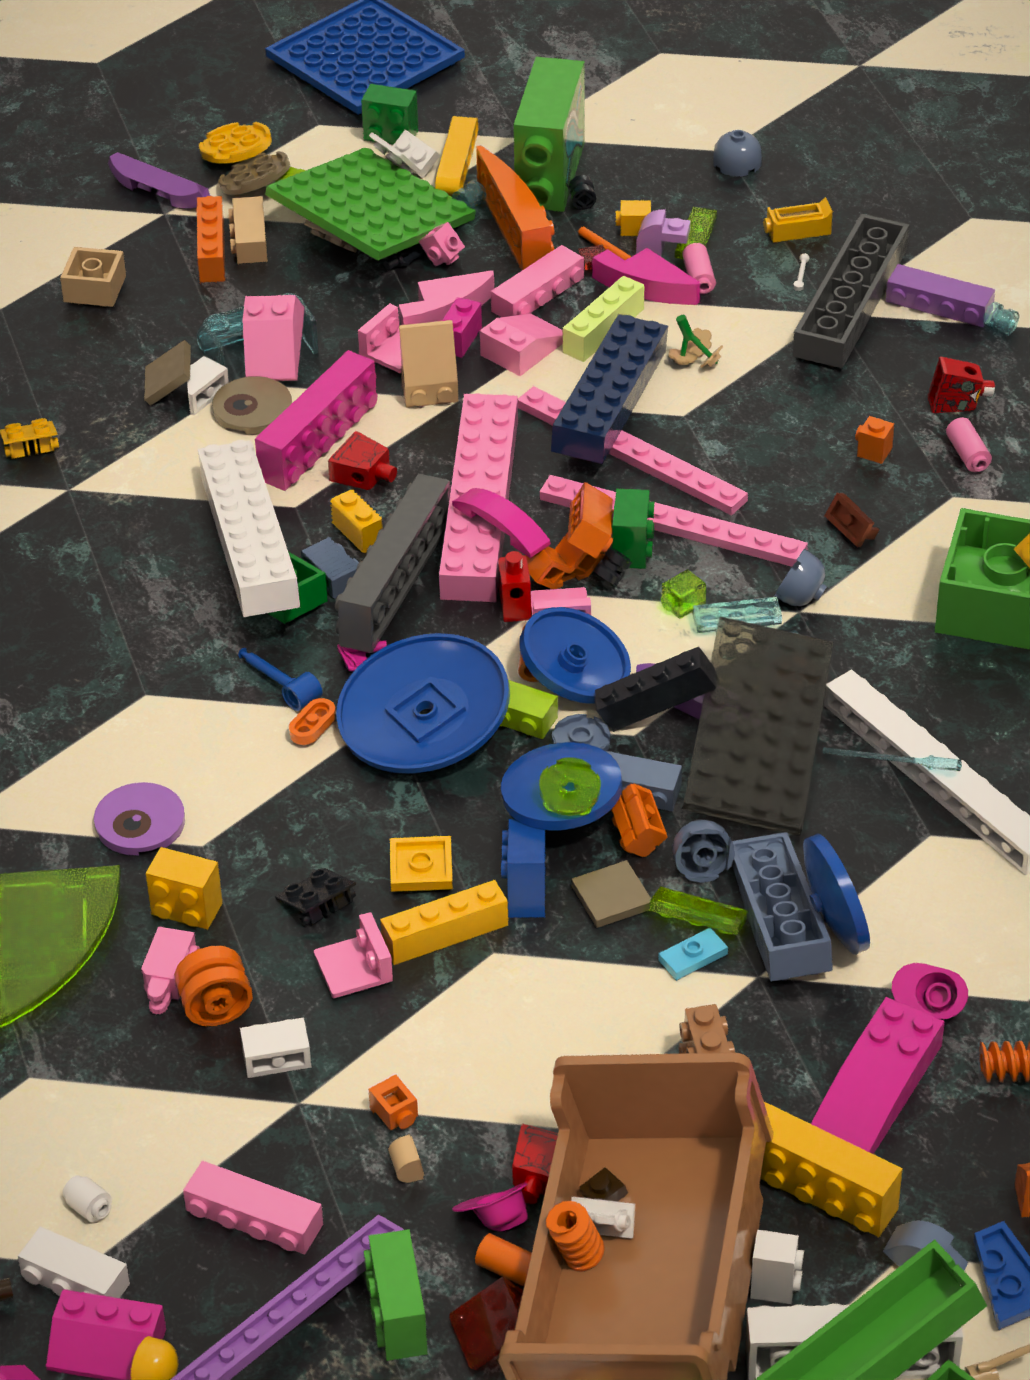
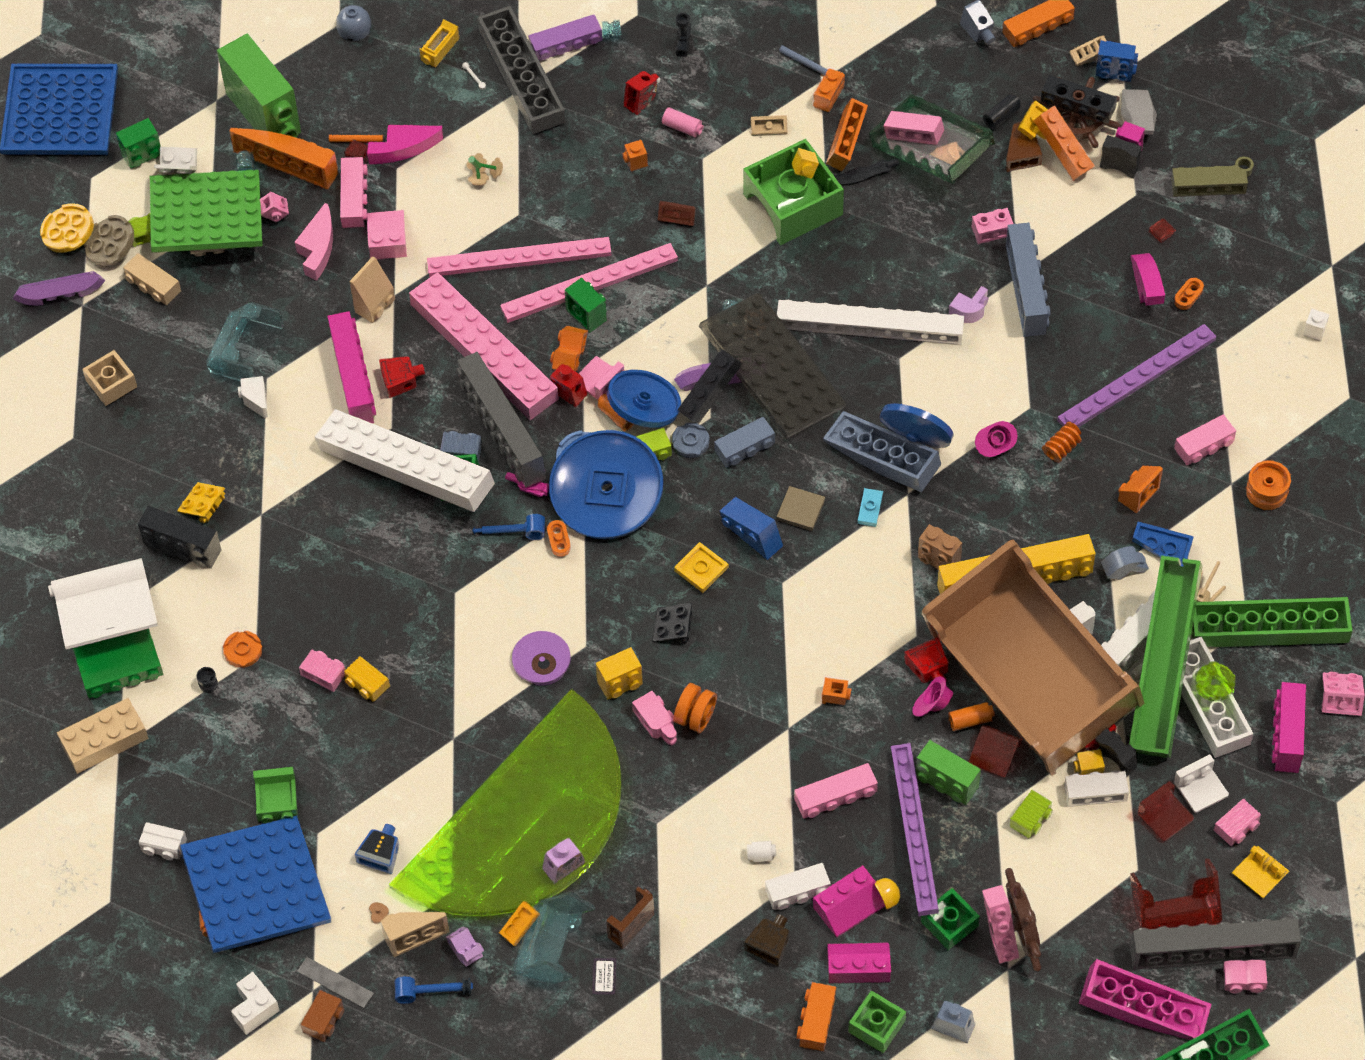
camera: 45 degrees left, 15 degrees up
dark tan tile [144,340,191,405] -> none
orange brick [197,196,225,283] -> none
dark tan tile [212,376,292,435] -> none
white brick [240,1018,311,1078] -> none
bright pink slope [243,295,305,381] -> none
bright pink bracket [314,912,393,998] -> none
yellow brick [330,490,383,553] -> none
bright pink bracket [358,304,401,373] -> none
yellow brick [380,880,508,965] -> none
tan brick [388,1134,425,1183] -> none
yellow beam [435,116,478,197] -> none
dark pink brick [442,297,482,358] -> none
dark pink slope [452,488,550,558] -> none
blue dish [501,742,622,830] -> none
clear neon green plate [539,757,601,816] -> none
orange piece [546,1201,604,1271] -> none
dark blue brick [551,314,668,464] -> none
yellowish green brick [563,276,644,362] -> none
orange brick [567,482,614,558] -> none
black wheel [569,175,597,210] -> none
white hinge [571,1197,635,1238] -> none
dark brown plate [579,1167,628,1202] -> none
black wheel [594,547,632,586] -> none
orange brick [612,783,668,857] -> none
yellow brick [616,200,651,236] -> none
lavender brick [636,210,691,256] -> none
clear neon green plate [649,886,748,935] -> none
clear neon green brick [661,569,706,619] -> none
sand blue cylinder [672,820,735,883] -> none
clear neon green tile [675,206,717,259] -> none
bright pink brick [682,243,716,294] -> none
clear light blue plate [692,597,782,633] -> none
sand blue cylinder [774,549,827,607] -> none
dark pink slope [811,997,945,1154] -> none
clear light blue piece [823,747,962,772] -> none

